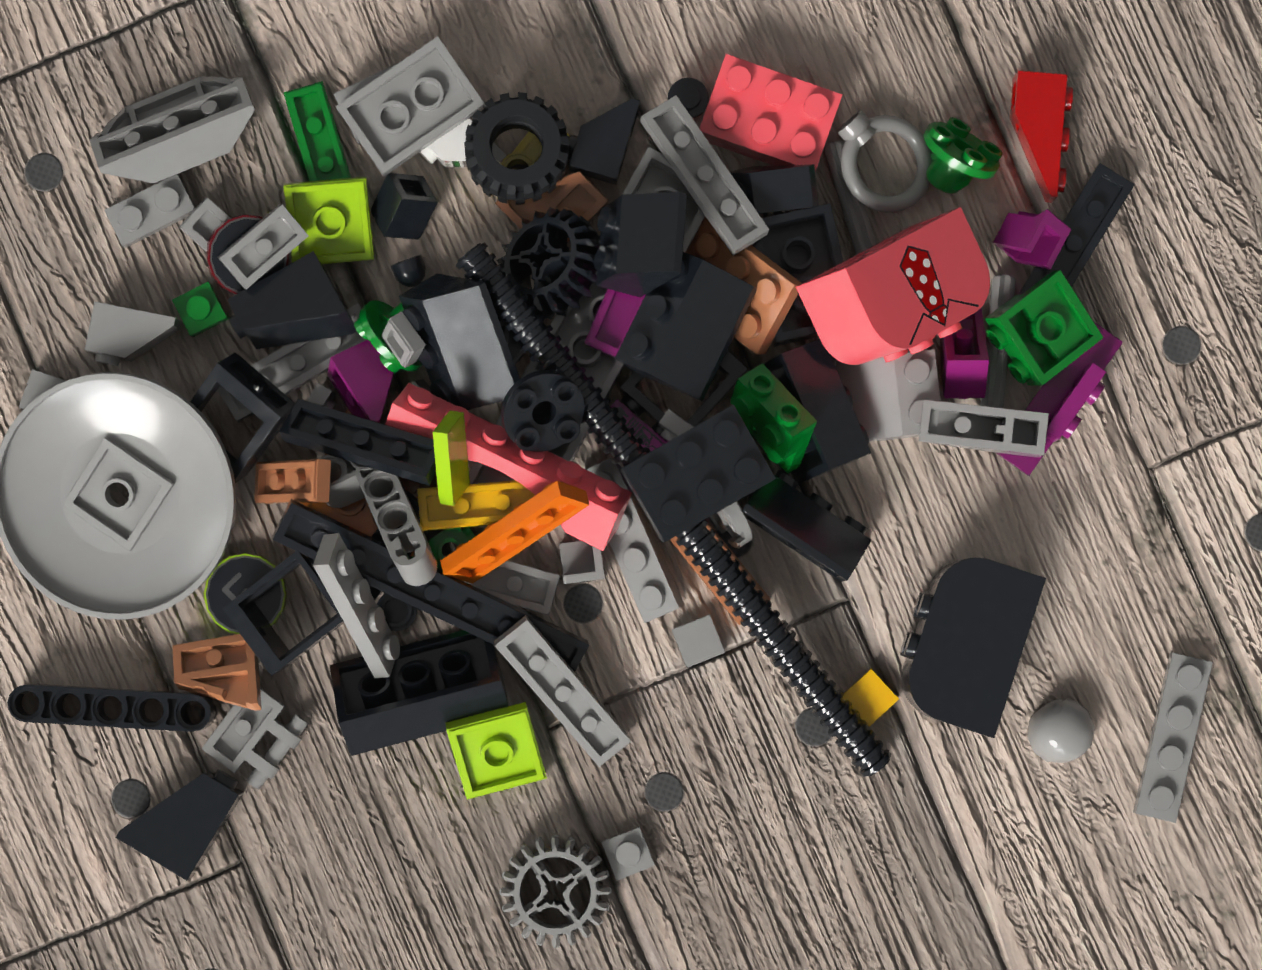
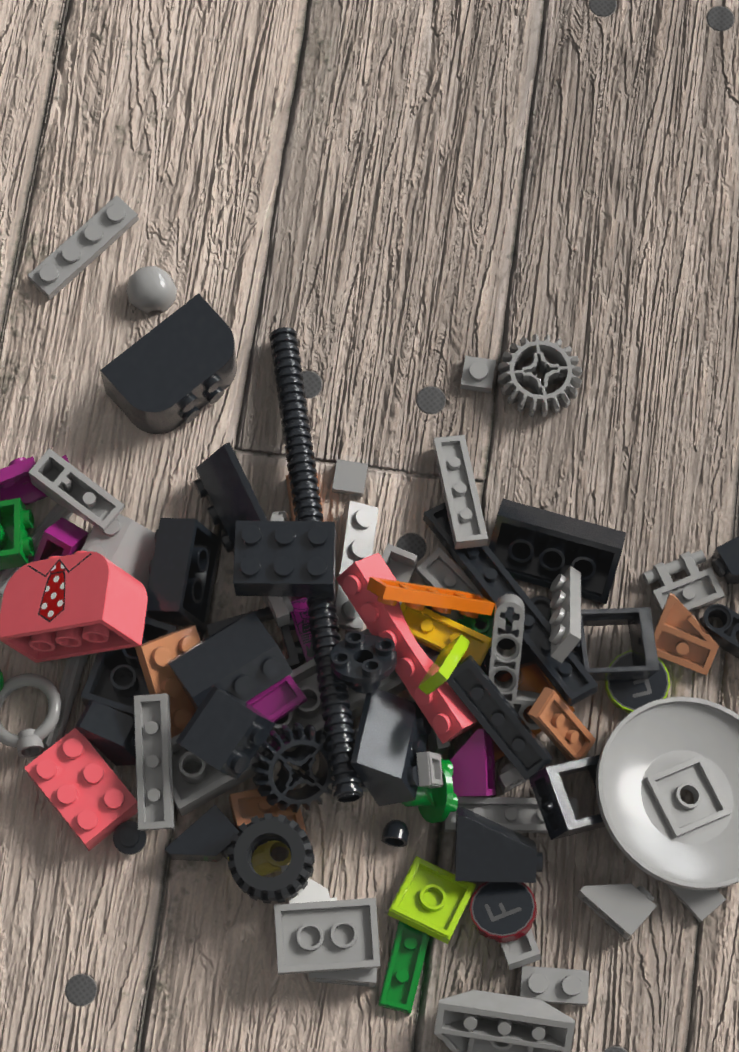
camera: 150 degrees left, 15 degrees down
green plate [172,281,229,338] -> none
light grey plate [218,204,309,290] -> none
black panel [371,173,438,240] -> none
lime tile [445,702,547,800] -> none
green plate [730,363,817,474] -> none
yellow tile [842,669,899,727] -> none

